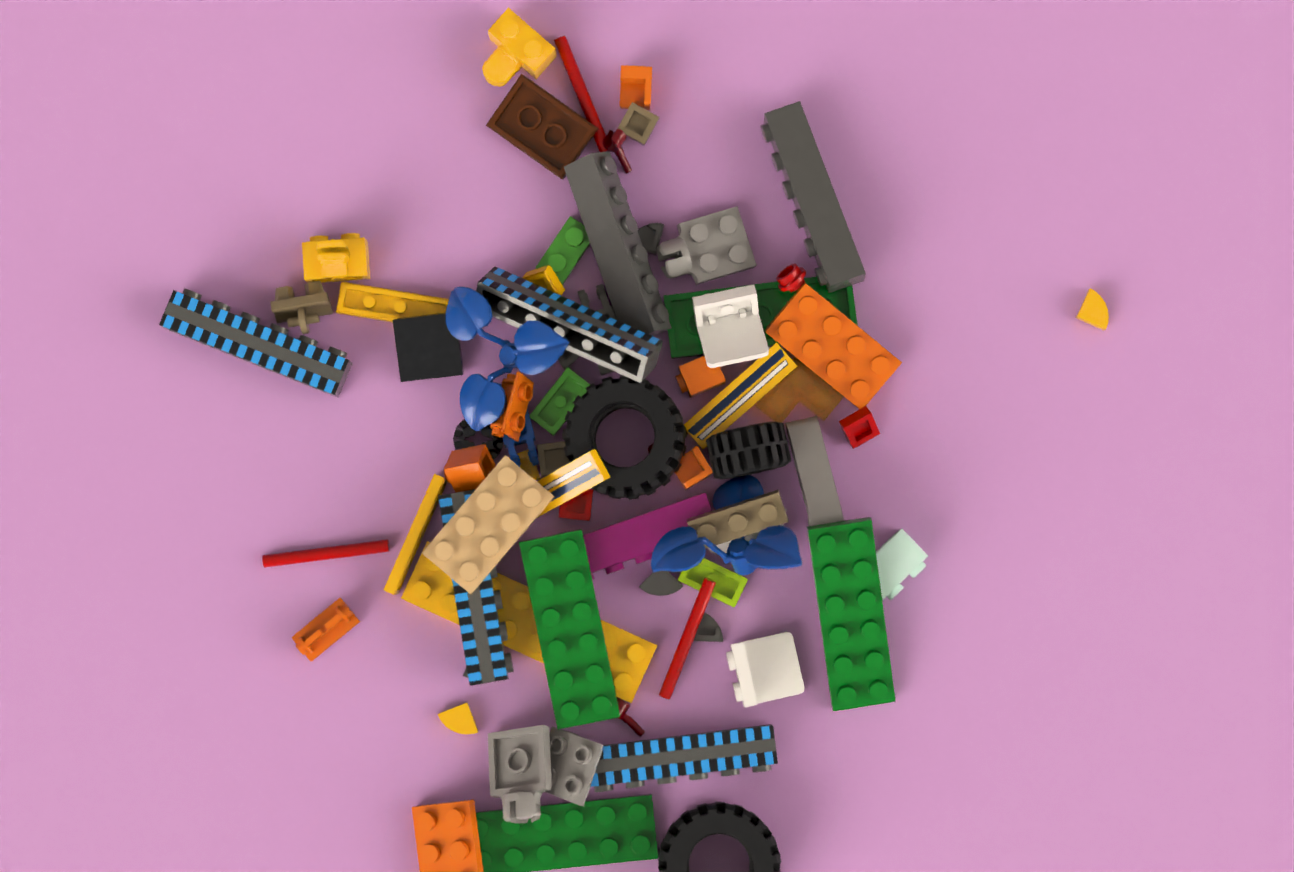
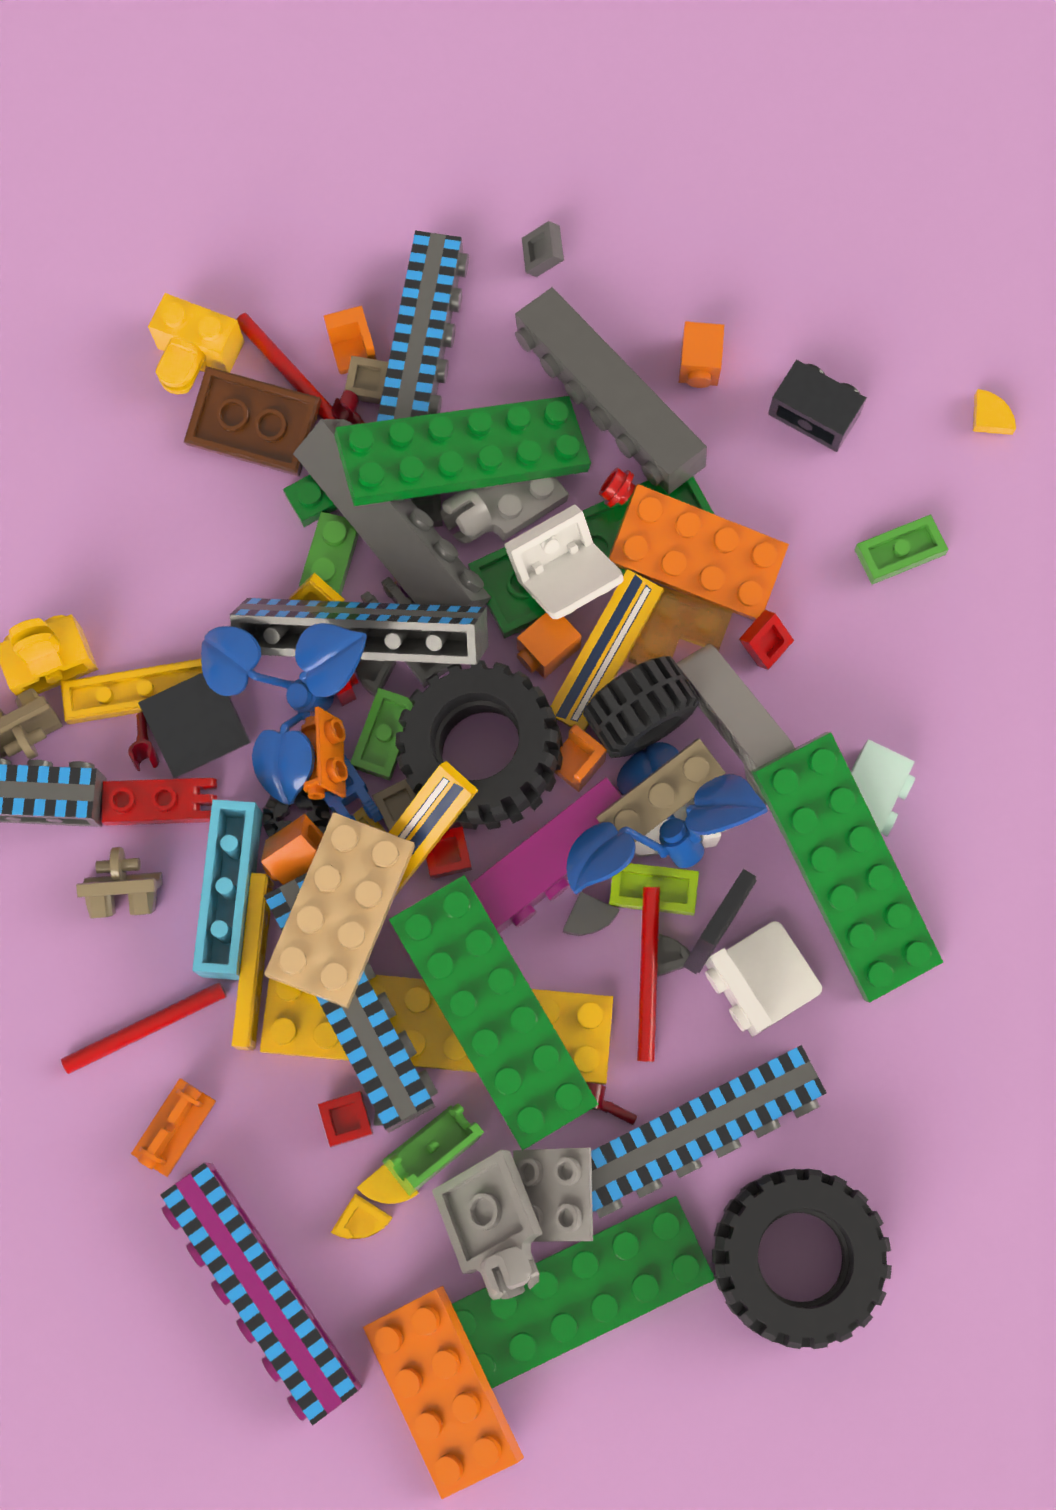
camera: 15 degrees left, 10 degrees down
none -> dark tan hips [76,847,163,918]
none -> red hinge [102,778,217,826]
none -> dark red hand [128,712,160,771]
none -> brick [160,1162,362,1426]
none -> medium azure brick [192,799,263,980]
none -> green plate [283,475,338,527]
none -> red plate [318,1091,374,1148]
none -> yellow tile [331,1193,393,1239]
none -> green plate [334,396,591,506]
none -> brick [377,230,469,421]
none -> bright green hinge [382,1104,484,1196]
none -> dark grey plate [521,221,564,277]
none -> orange brick [678,321,725,388]
none -> black tile [683,869,757,974]
none -> black brick [768,359,867,452]
none -> bright green plate [854,514,949,585]

